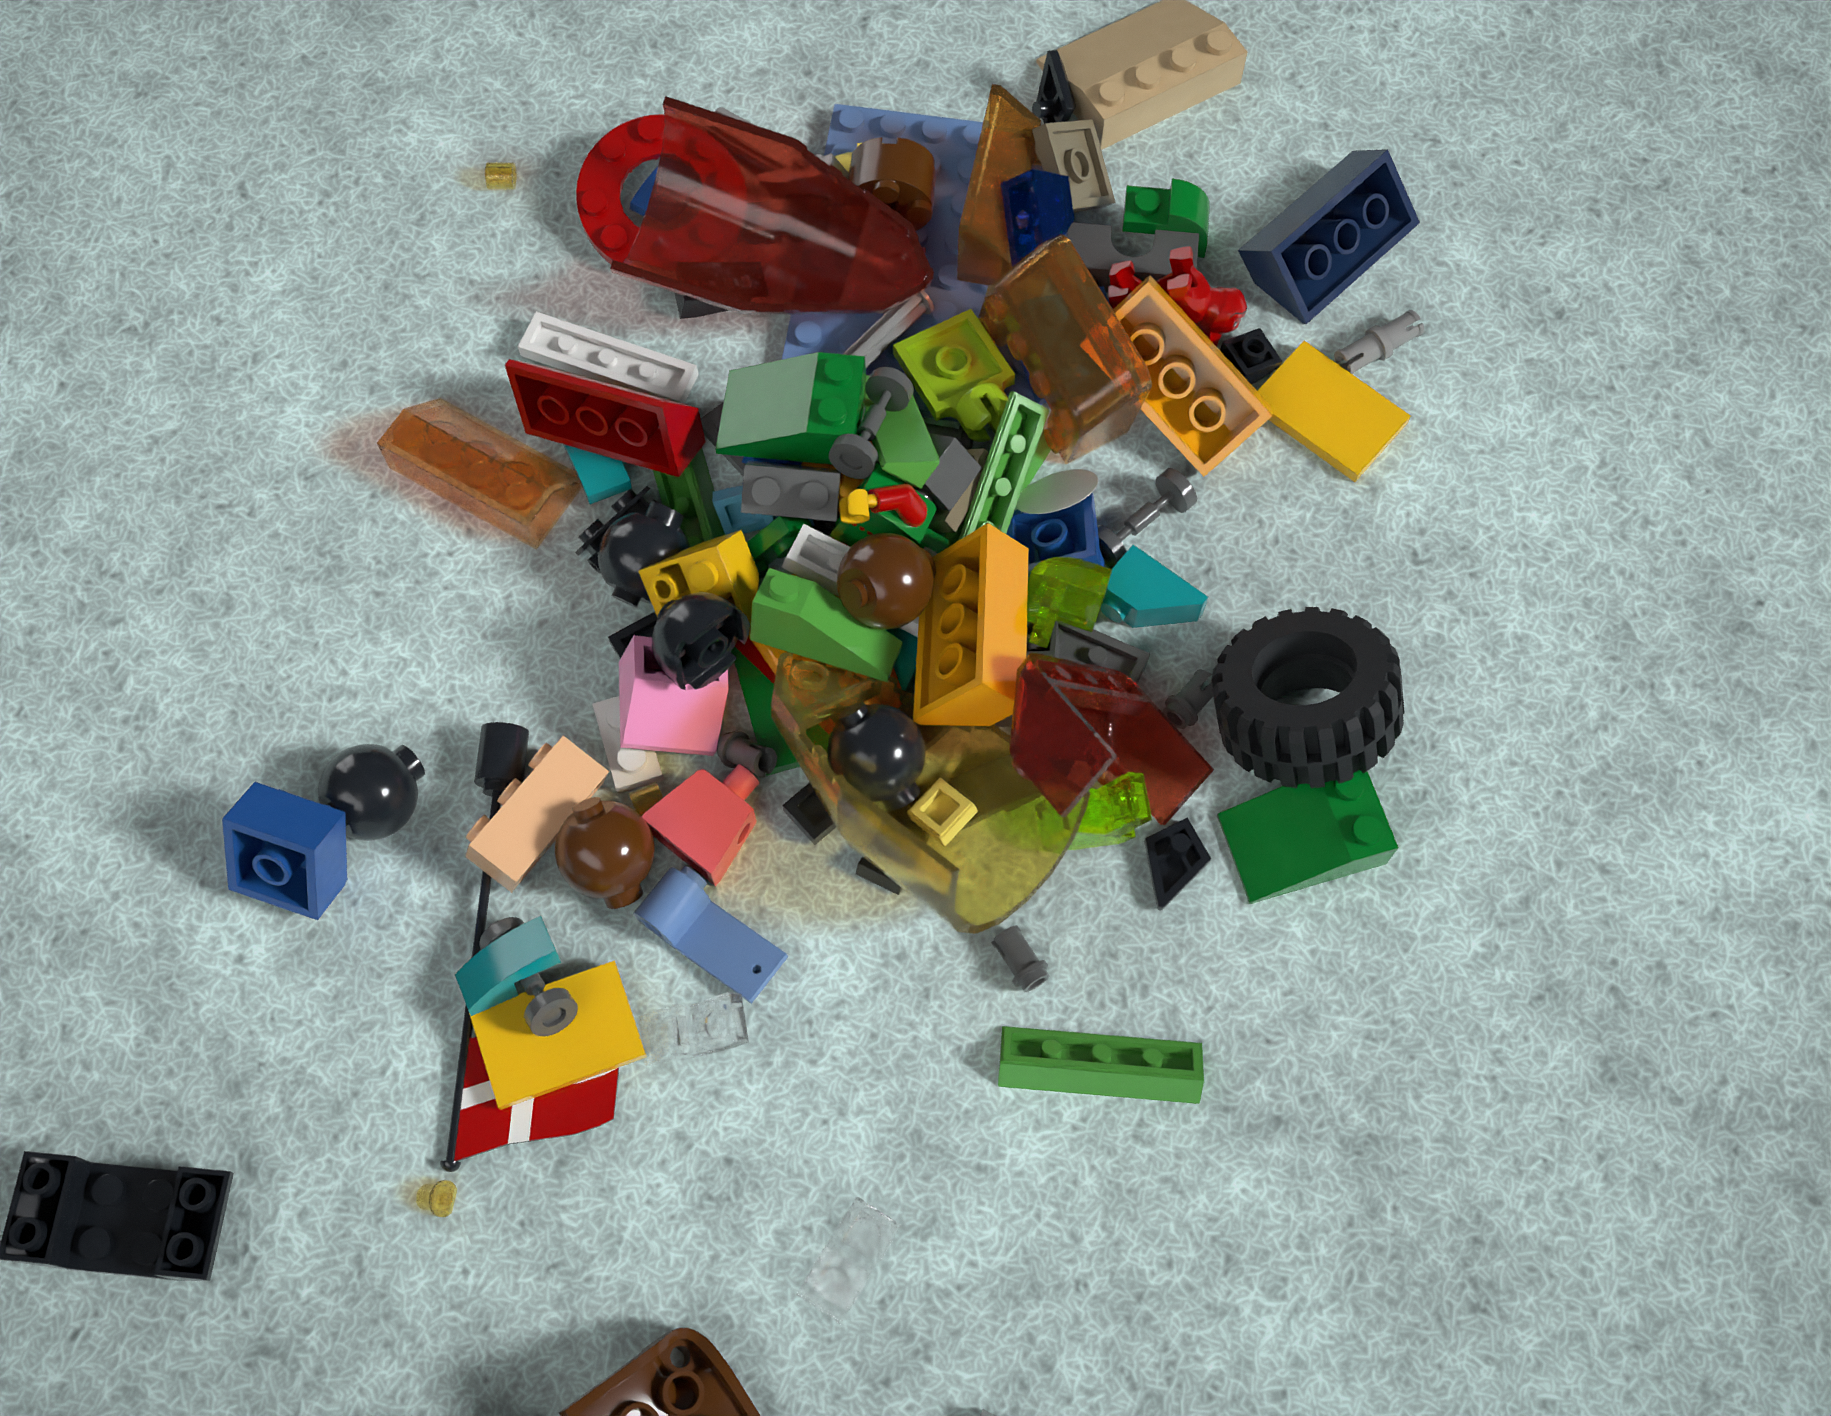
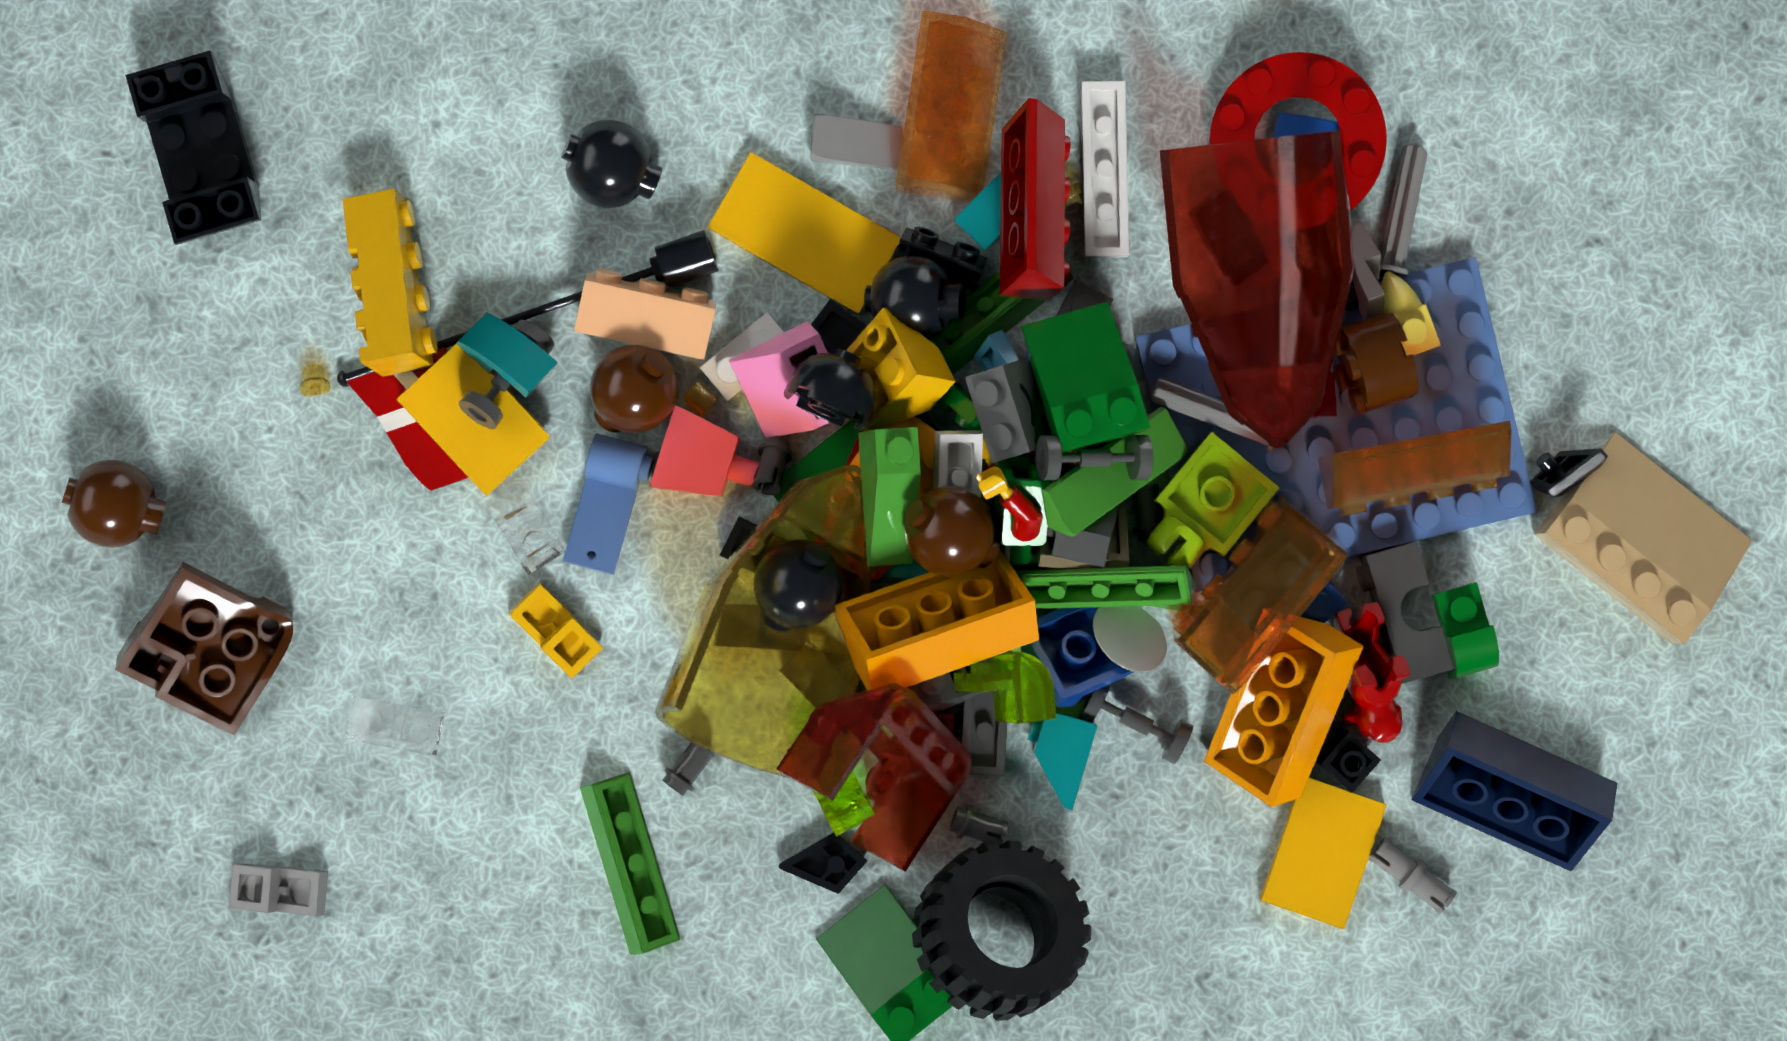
camera: 65 degrees right, 20 degrees up
blue brick [222,782,348,920] -> none
light yellow tile [907,777,978,847] -> none
clear blue slope [1001,169,1074,271] -> none
dark tan plate [1032,119,1116,215] -> none
none -> yellow wedge [343,188,438,377]
none -> yellow slope [509,582,603,679]
none -> yellow tile [707,152,901,315]
none -> light grey slope [810,114,902,170]

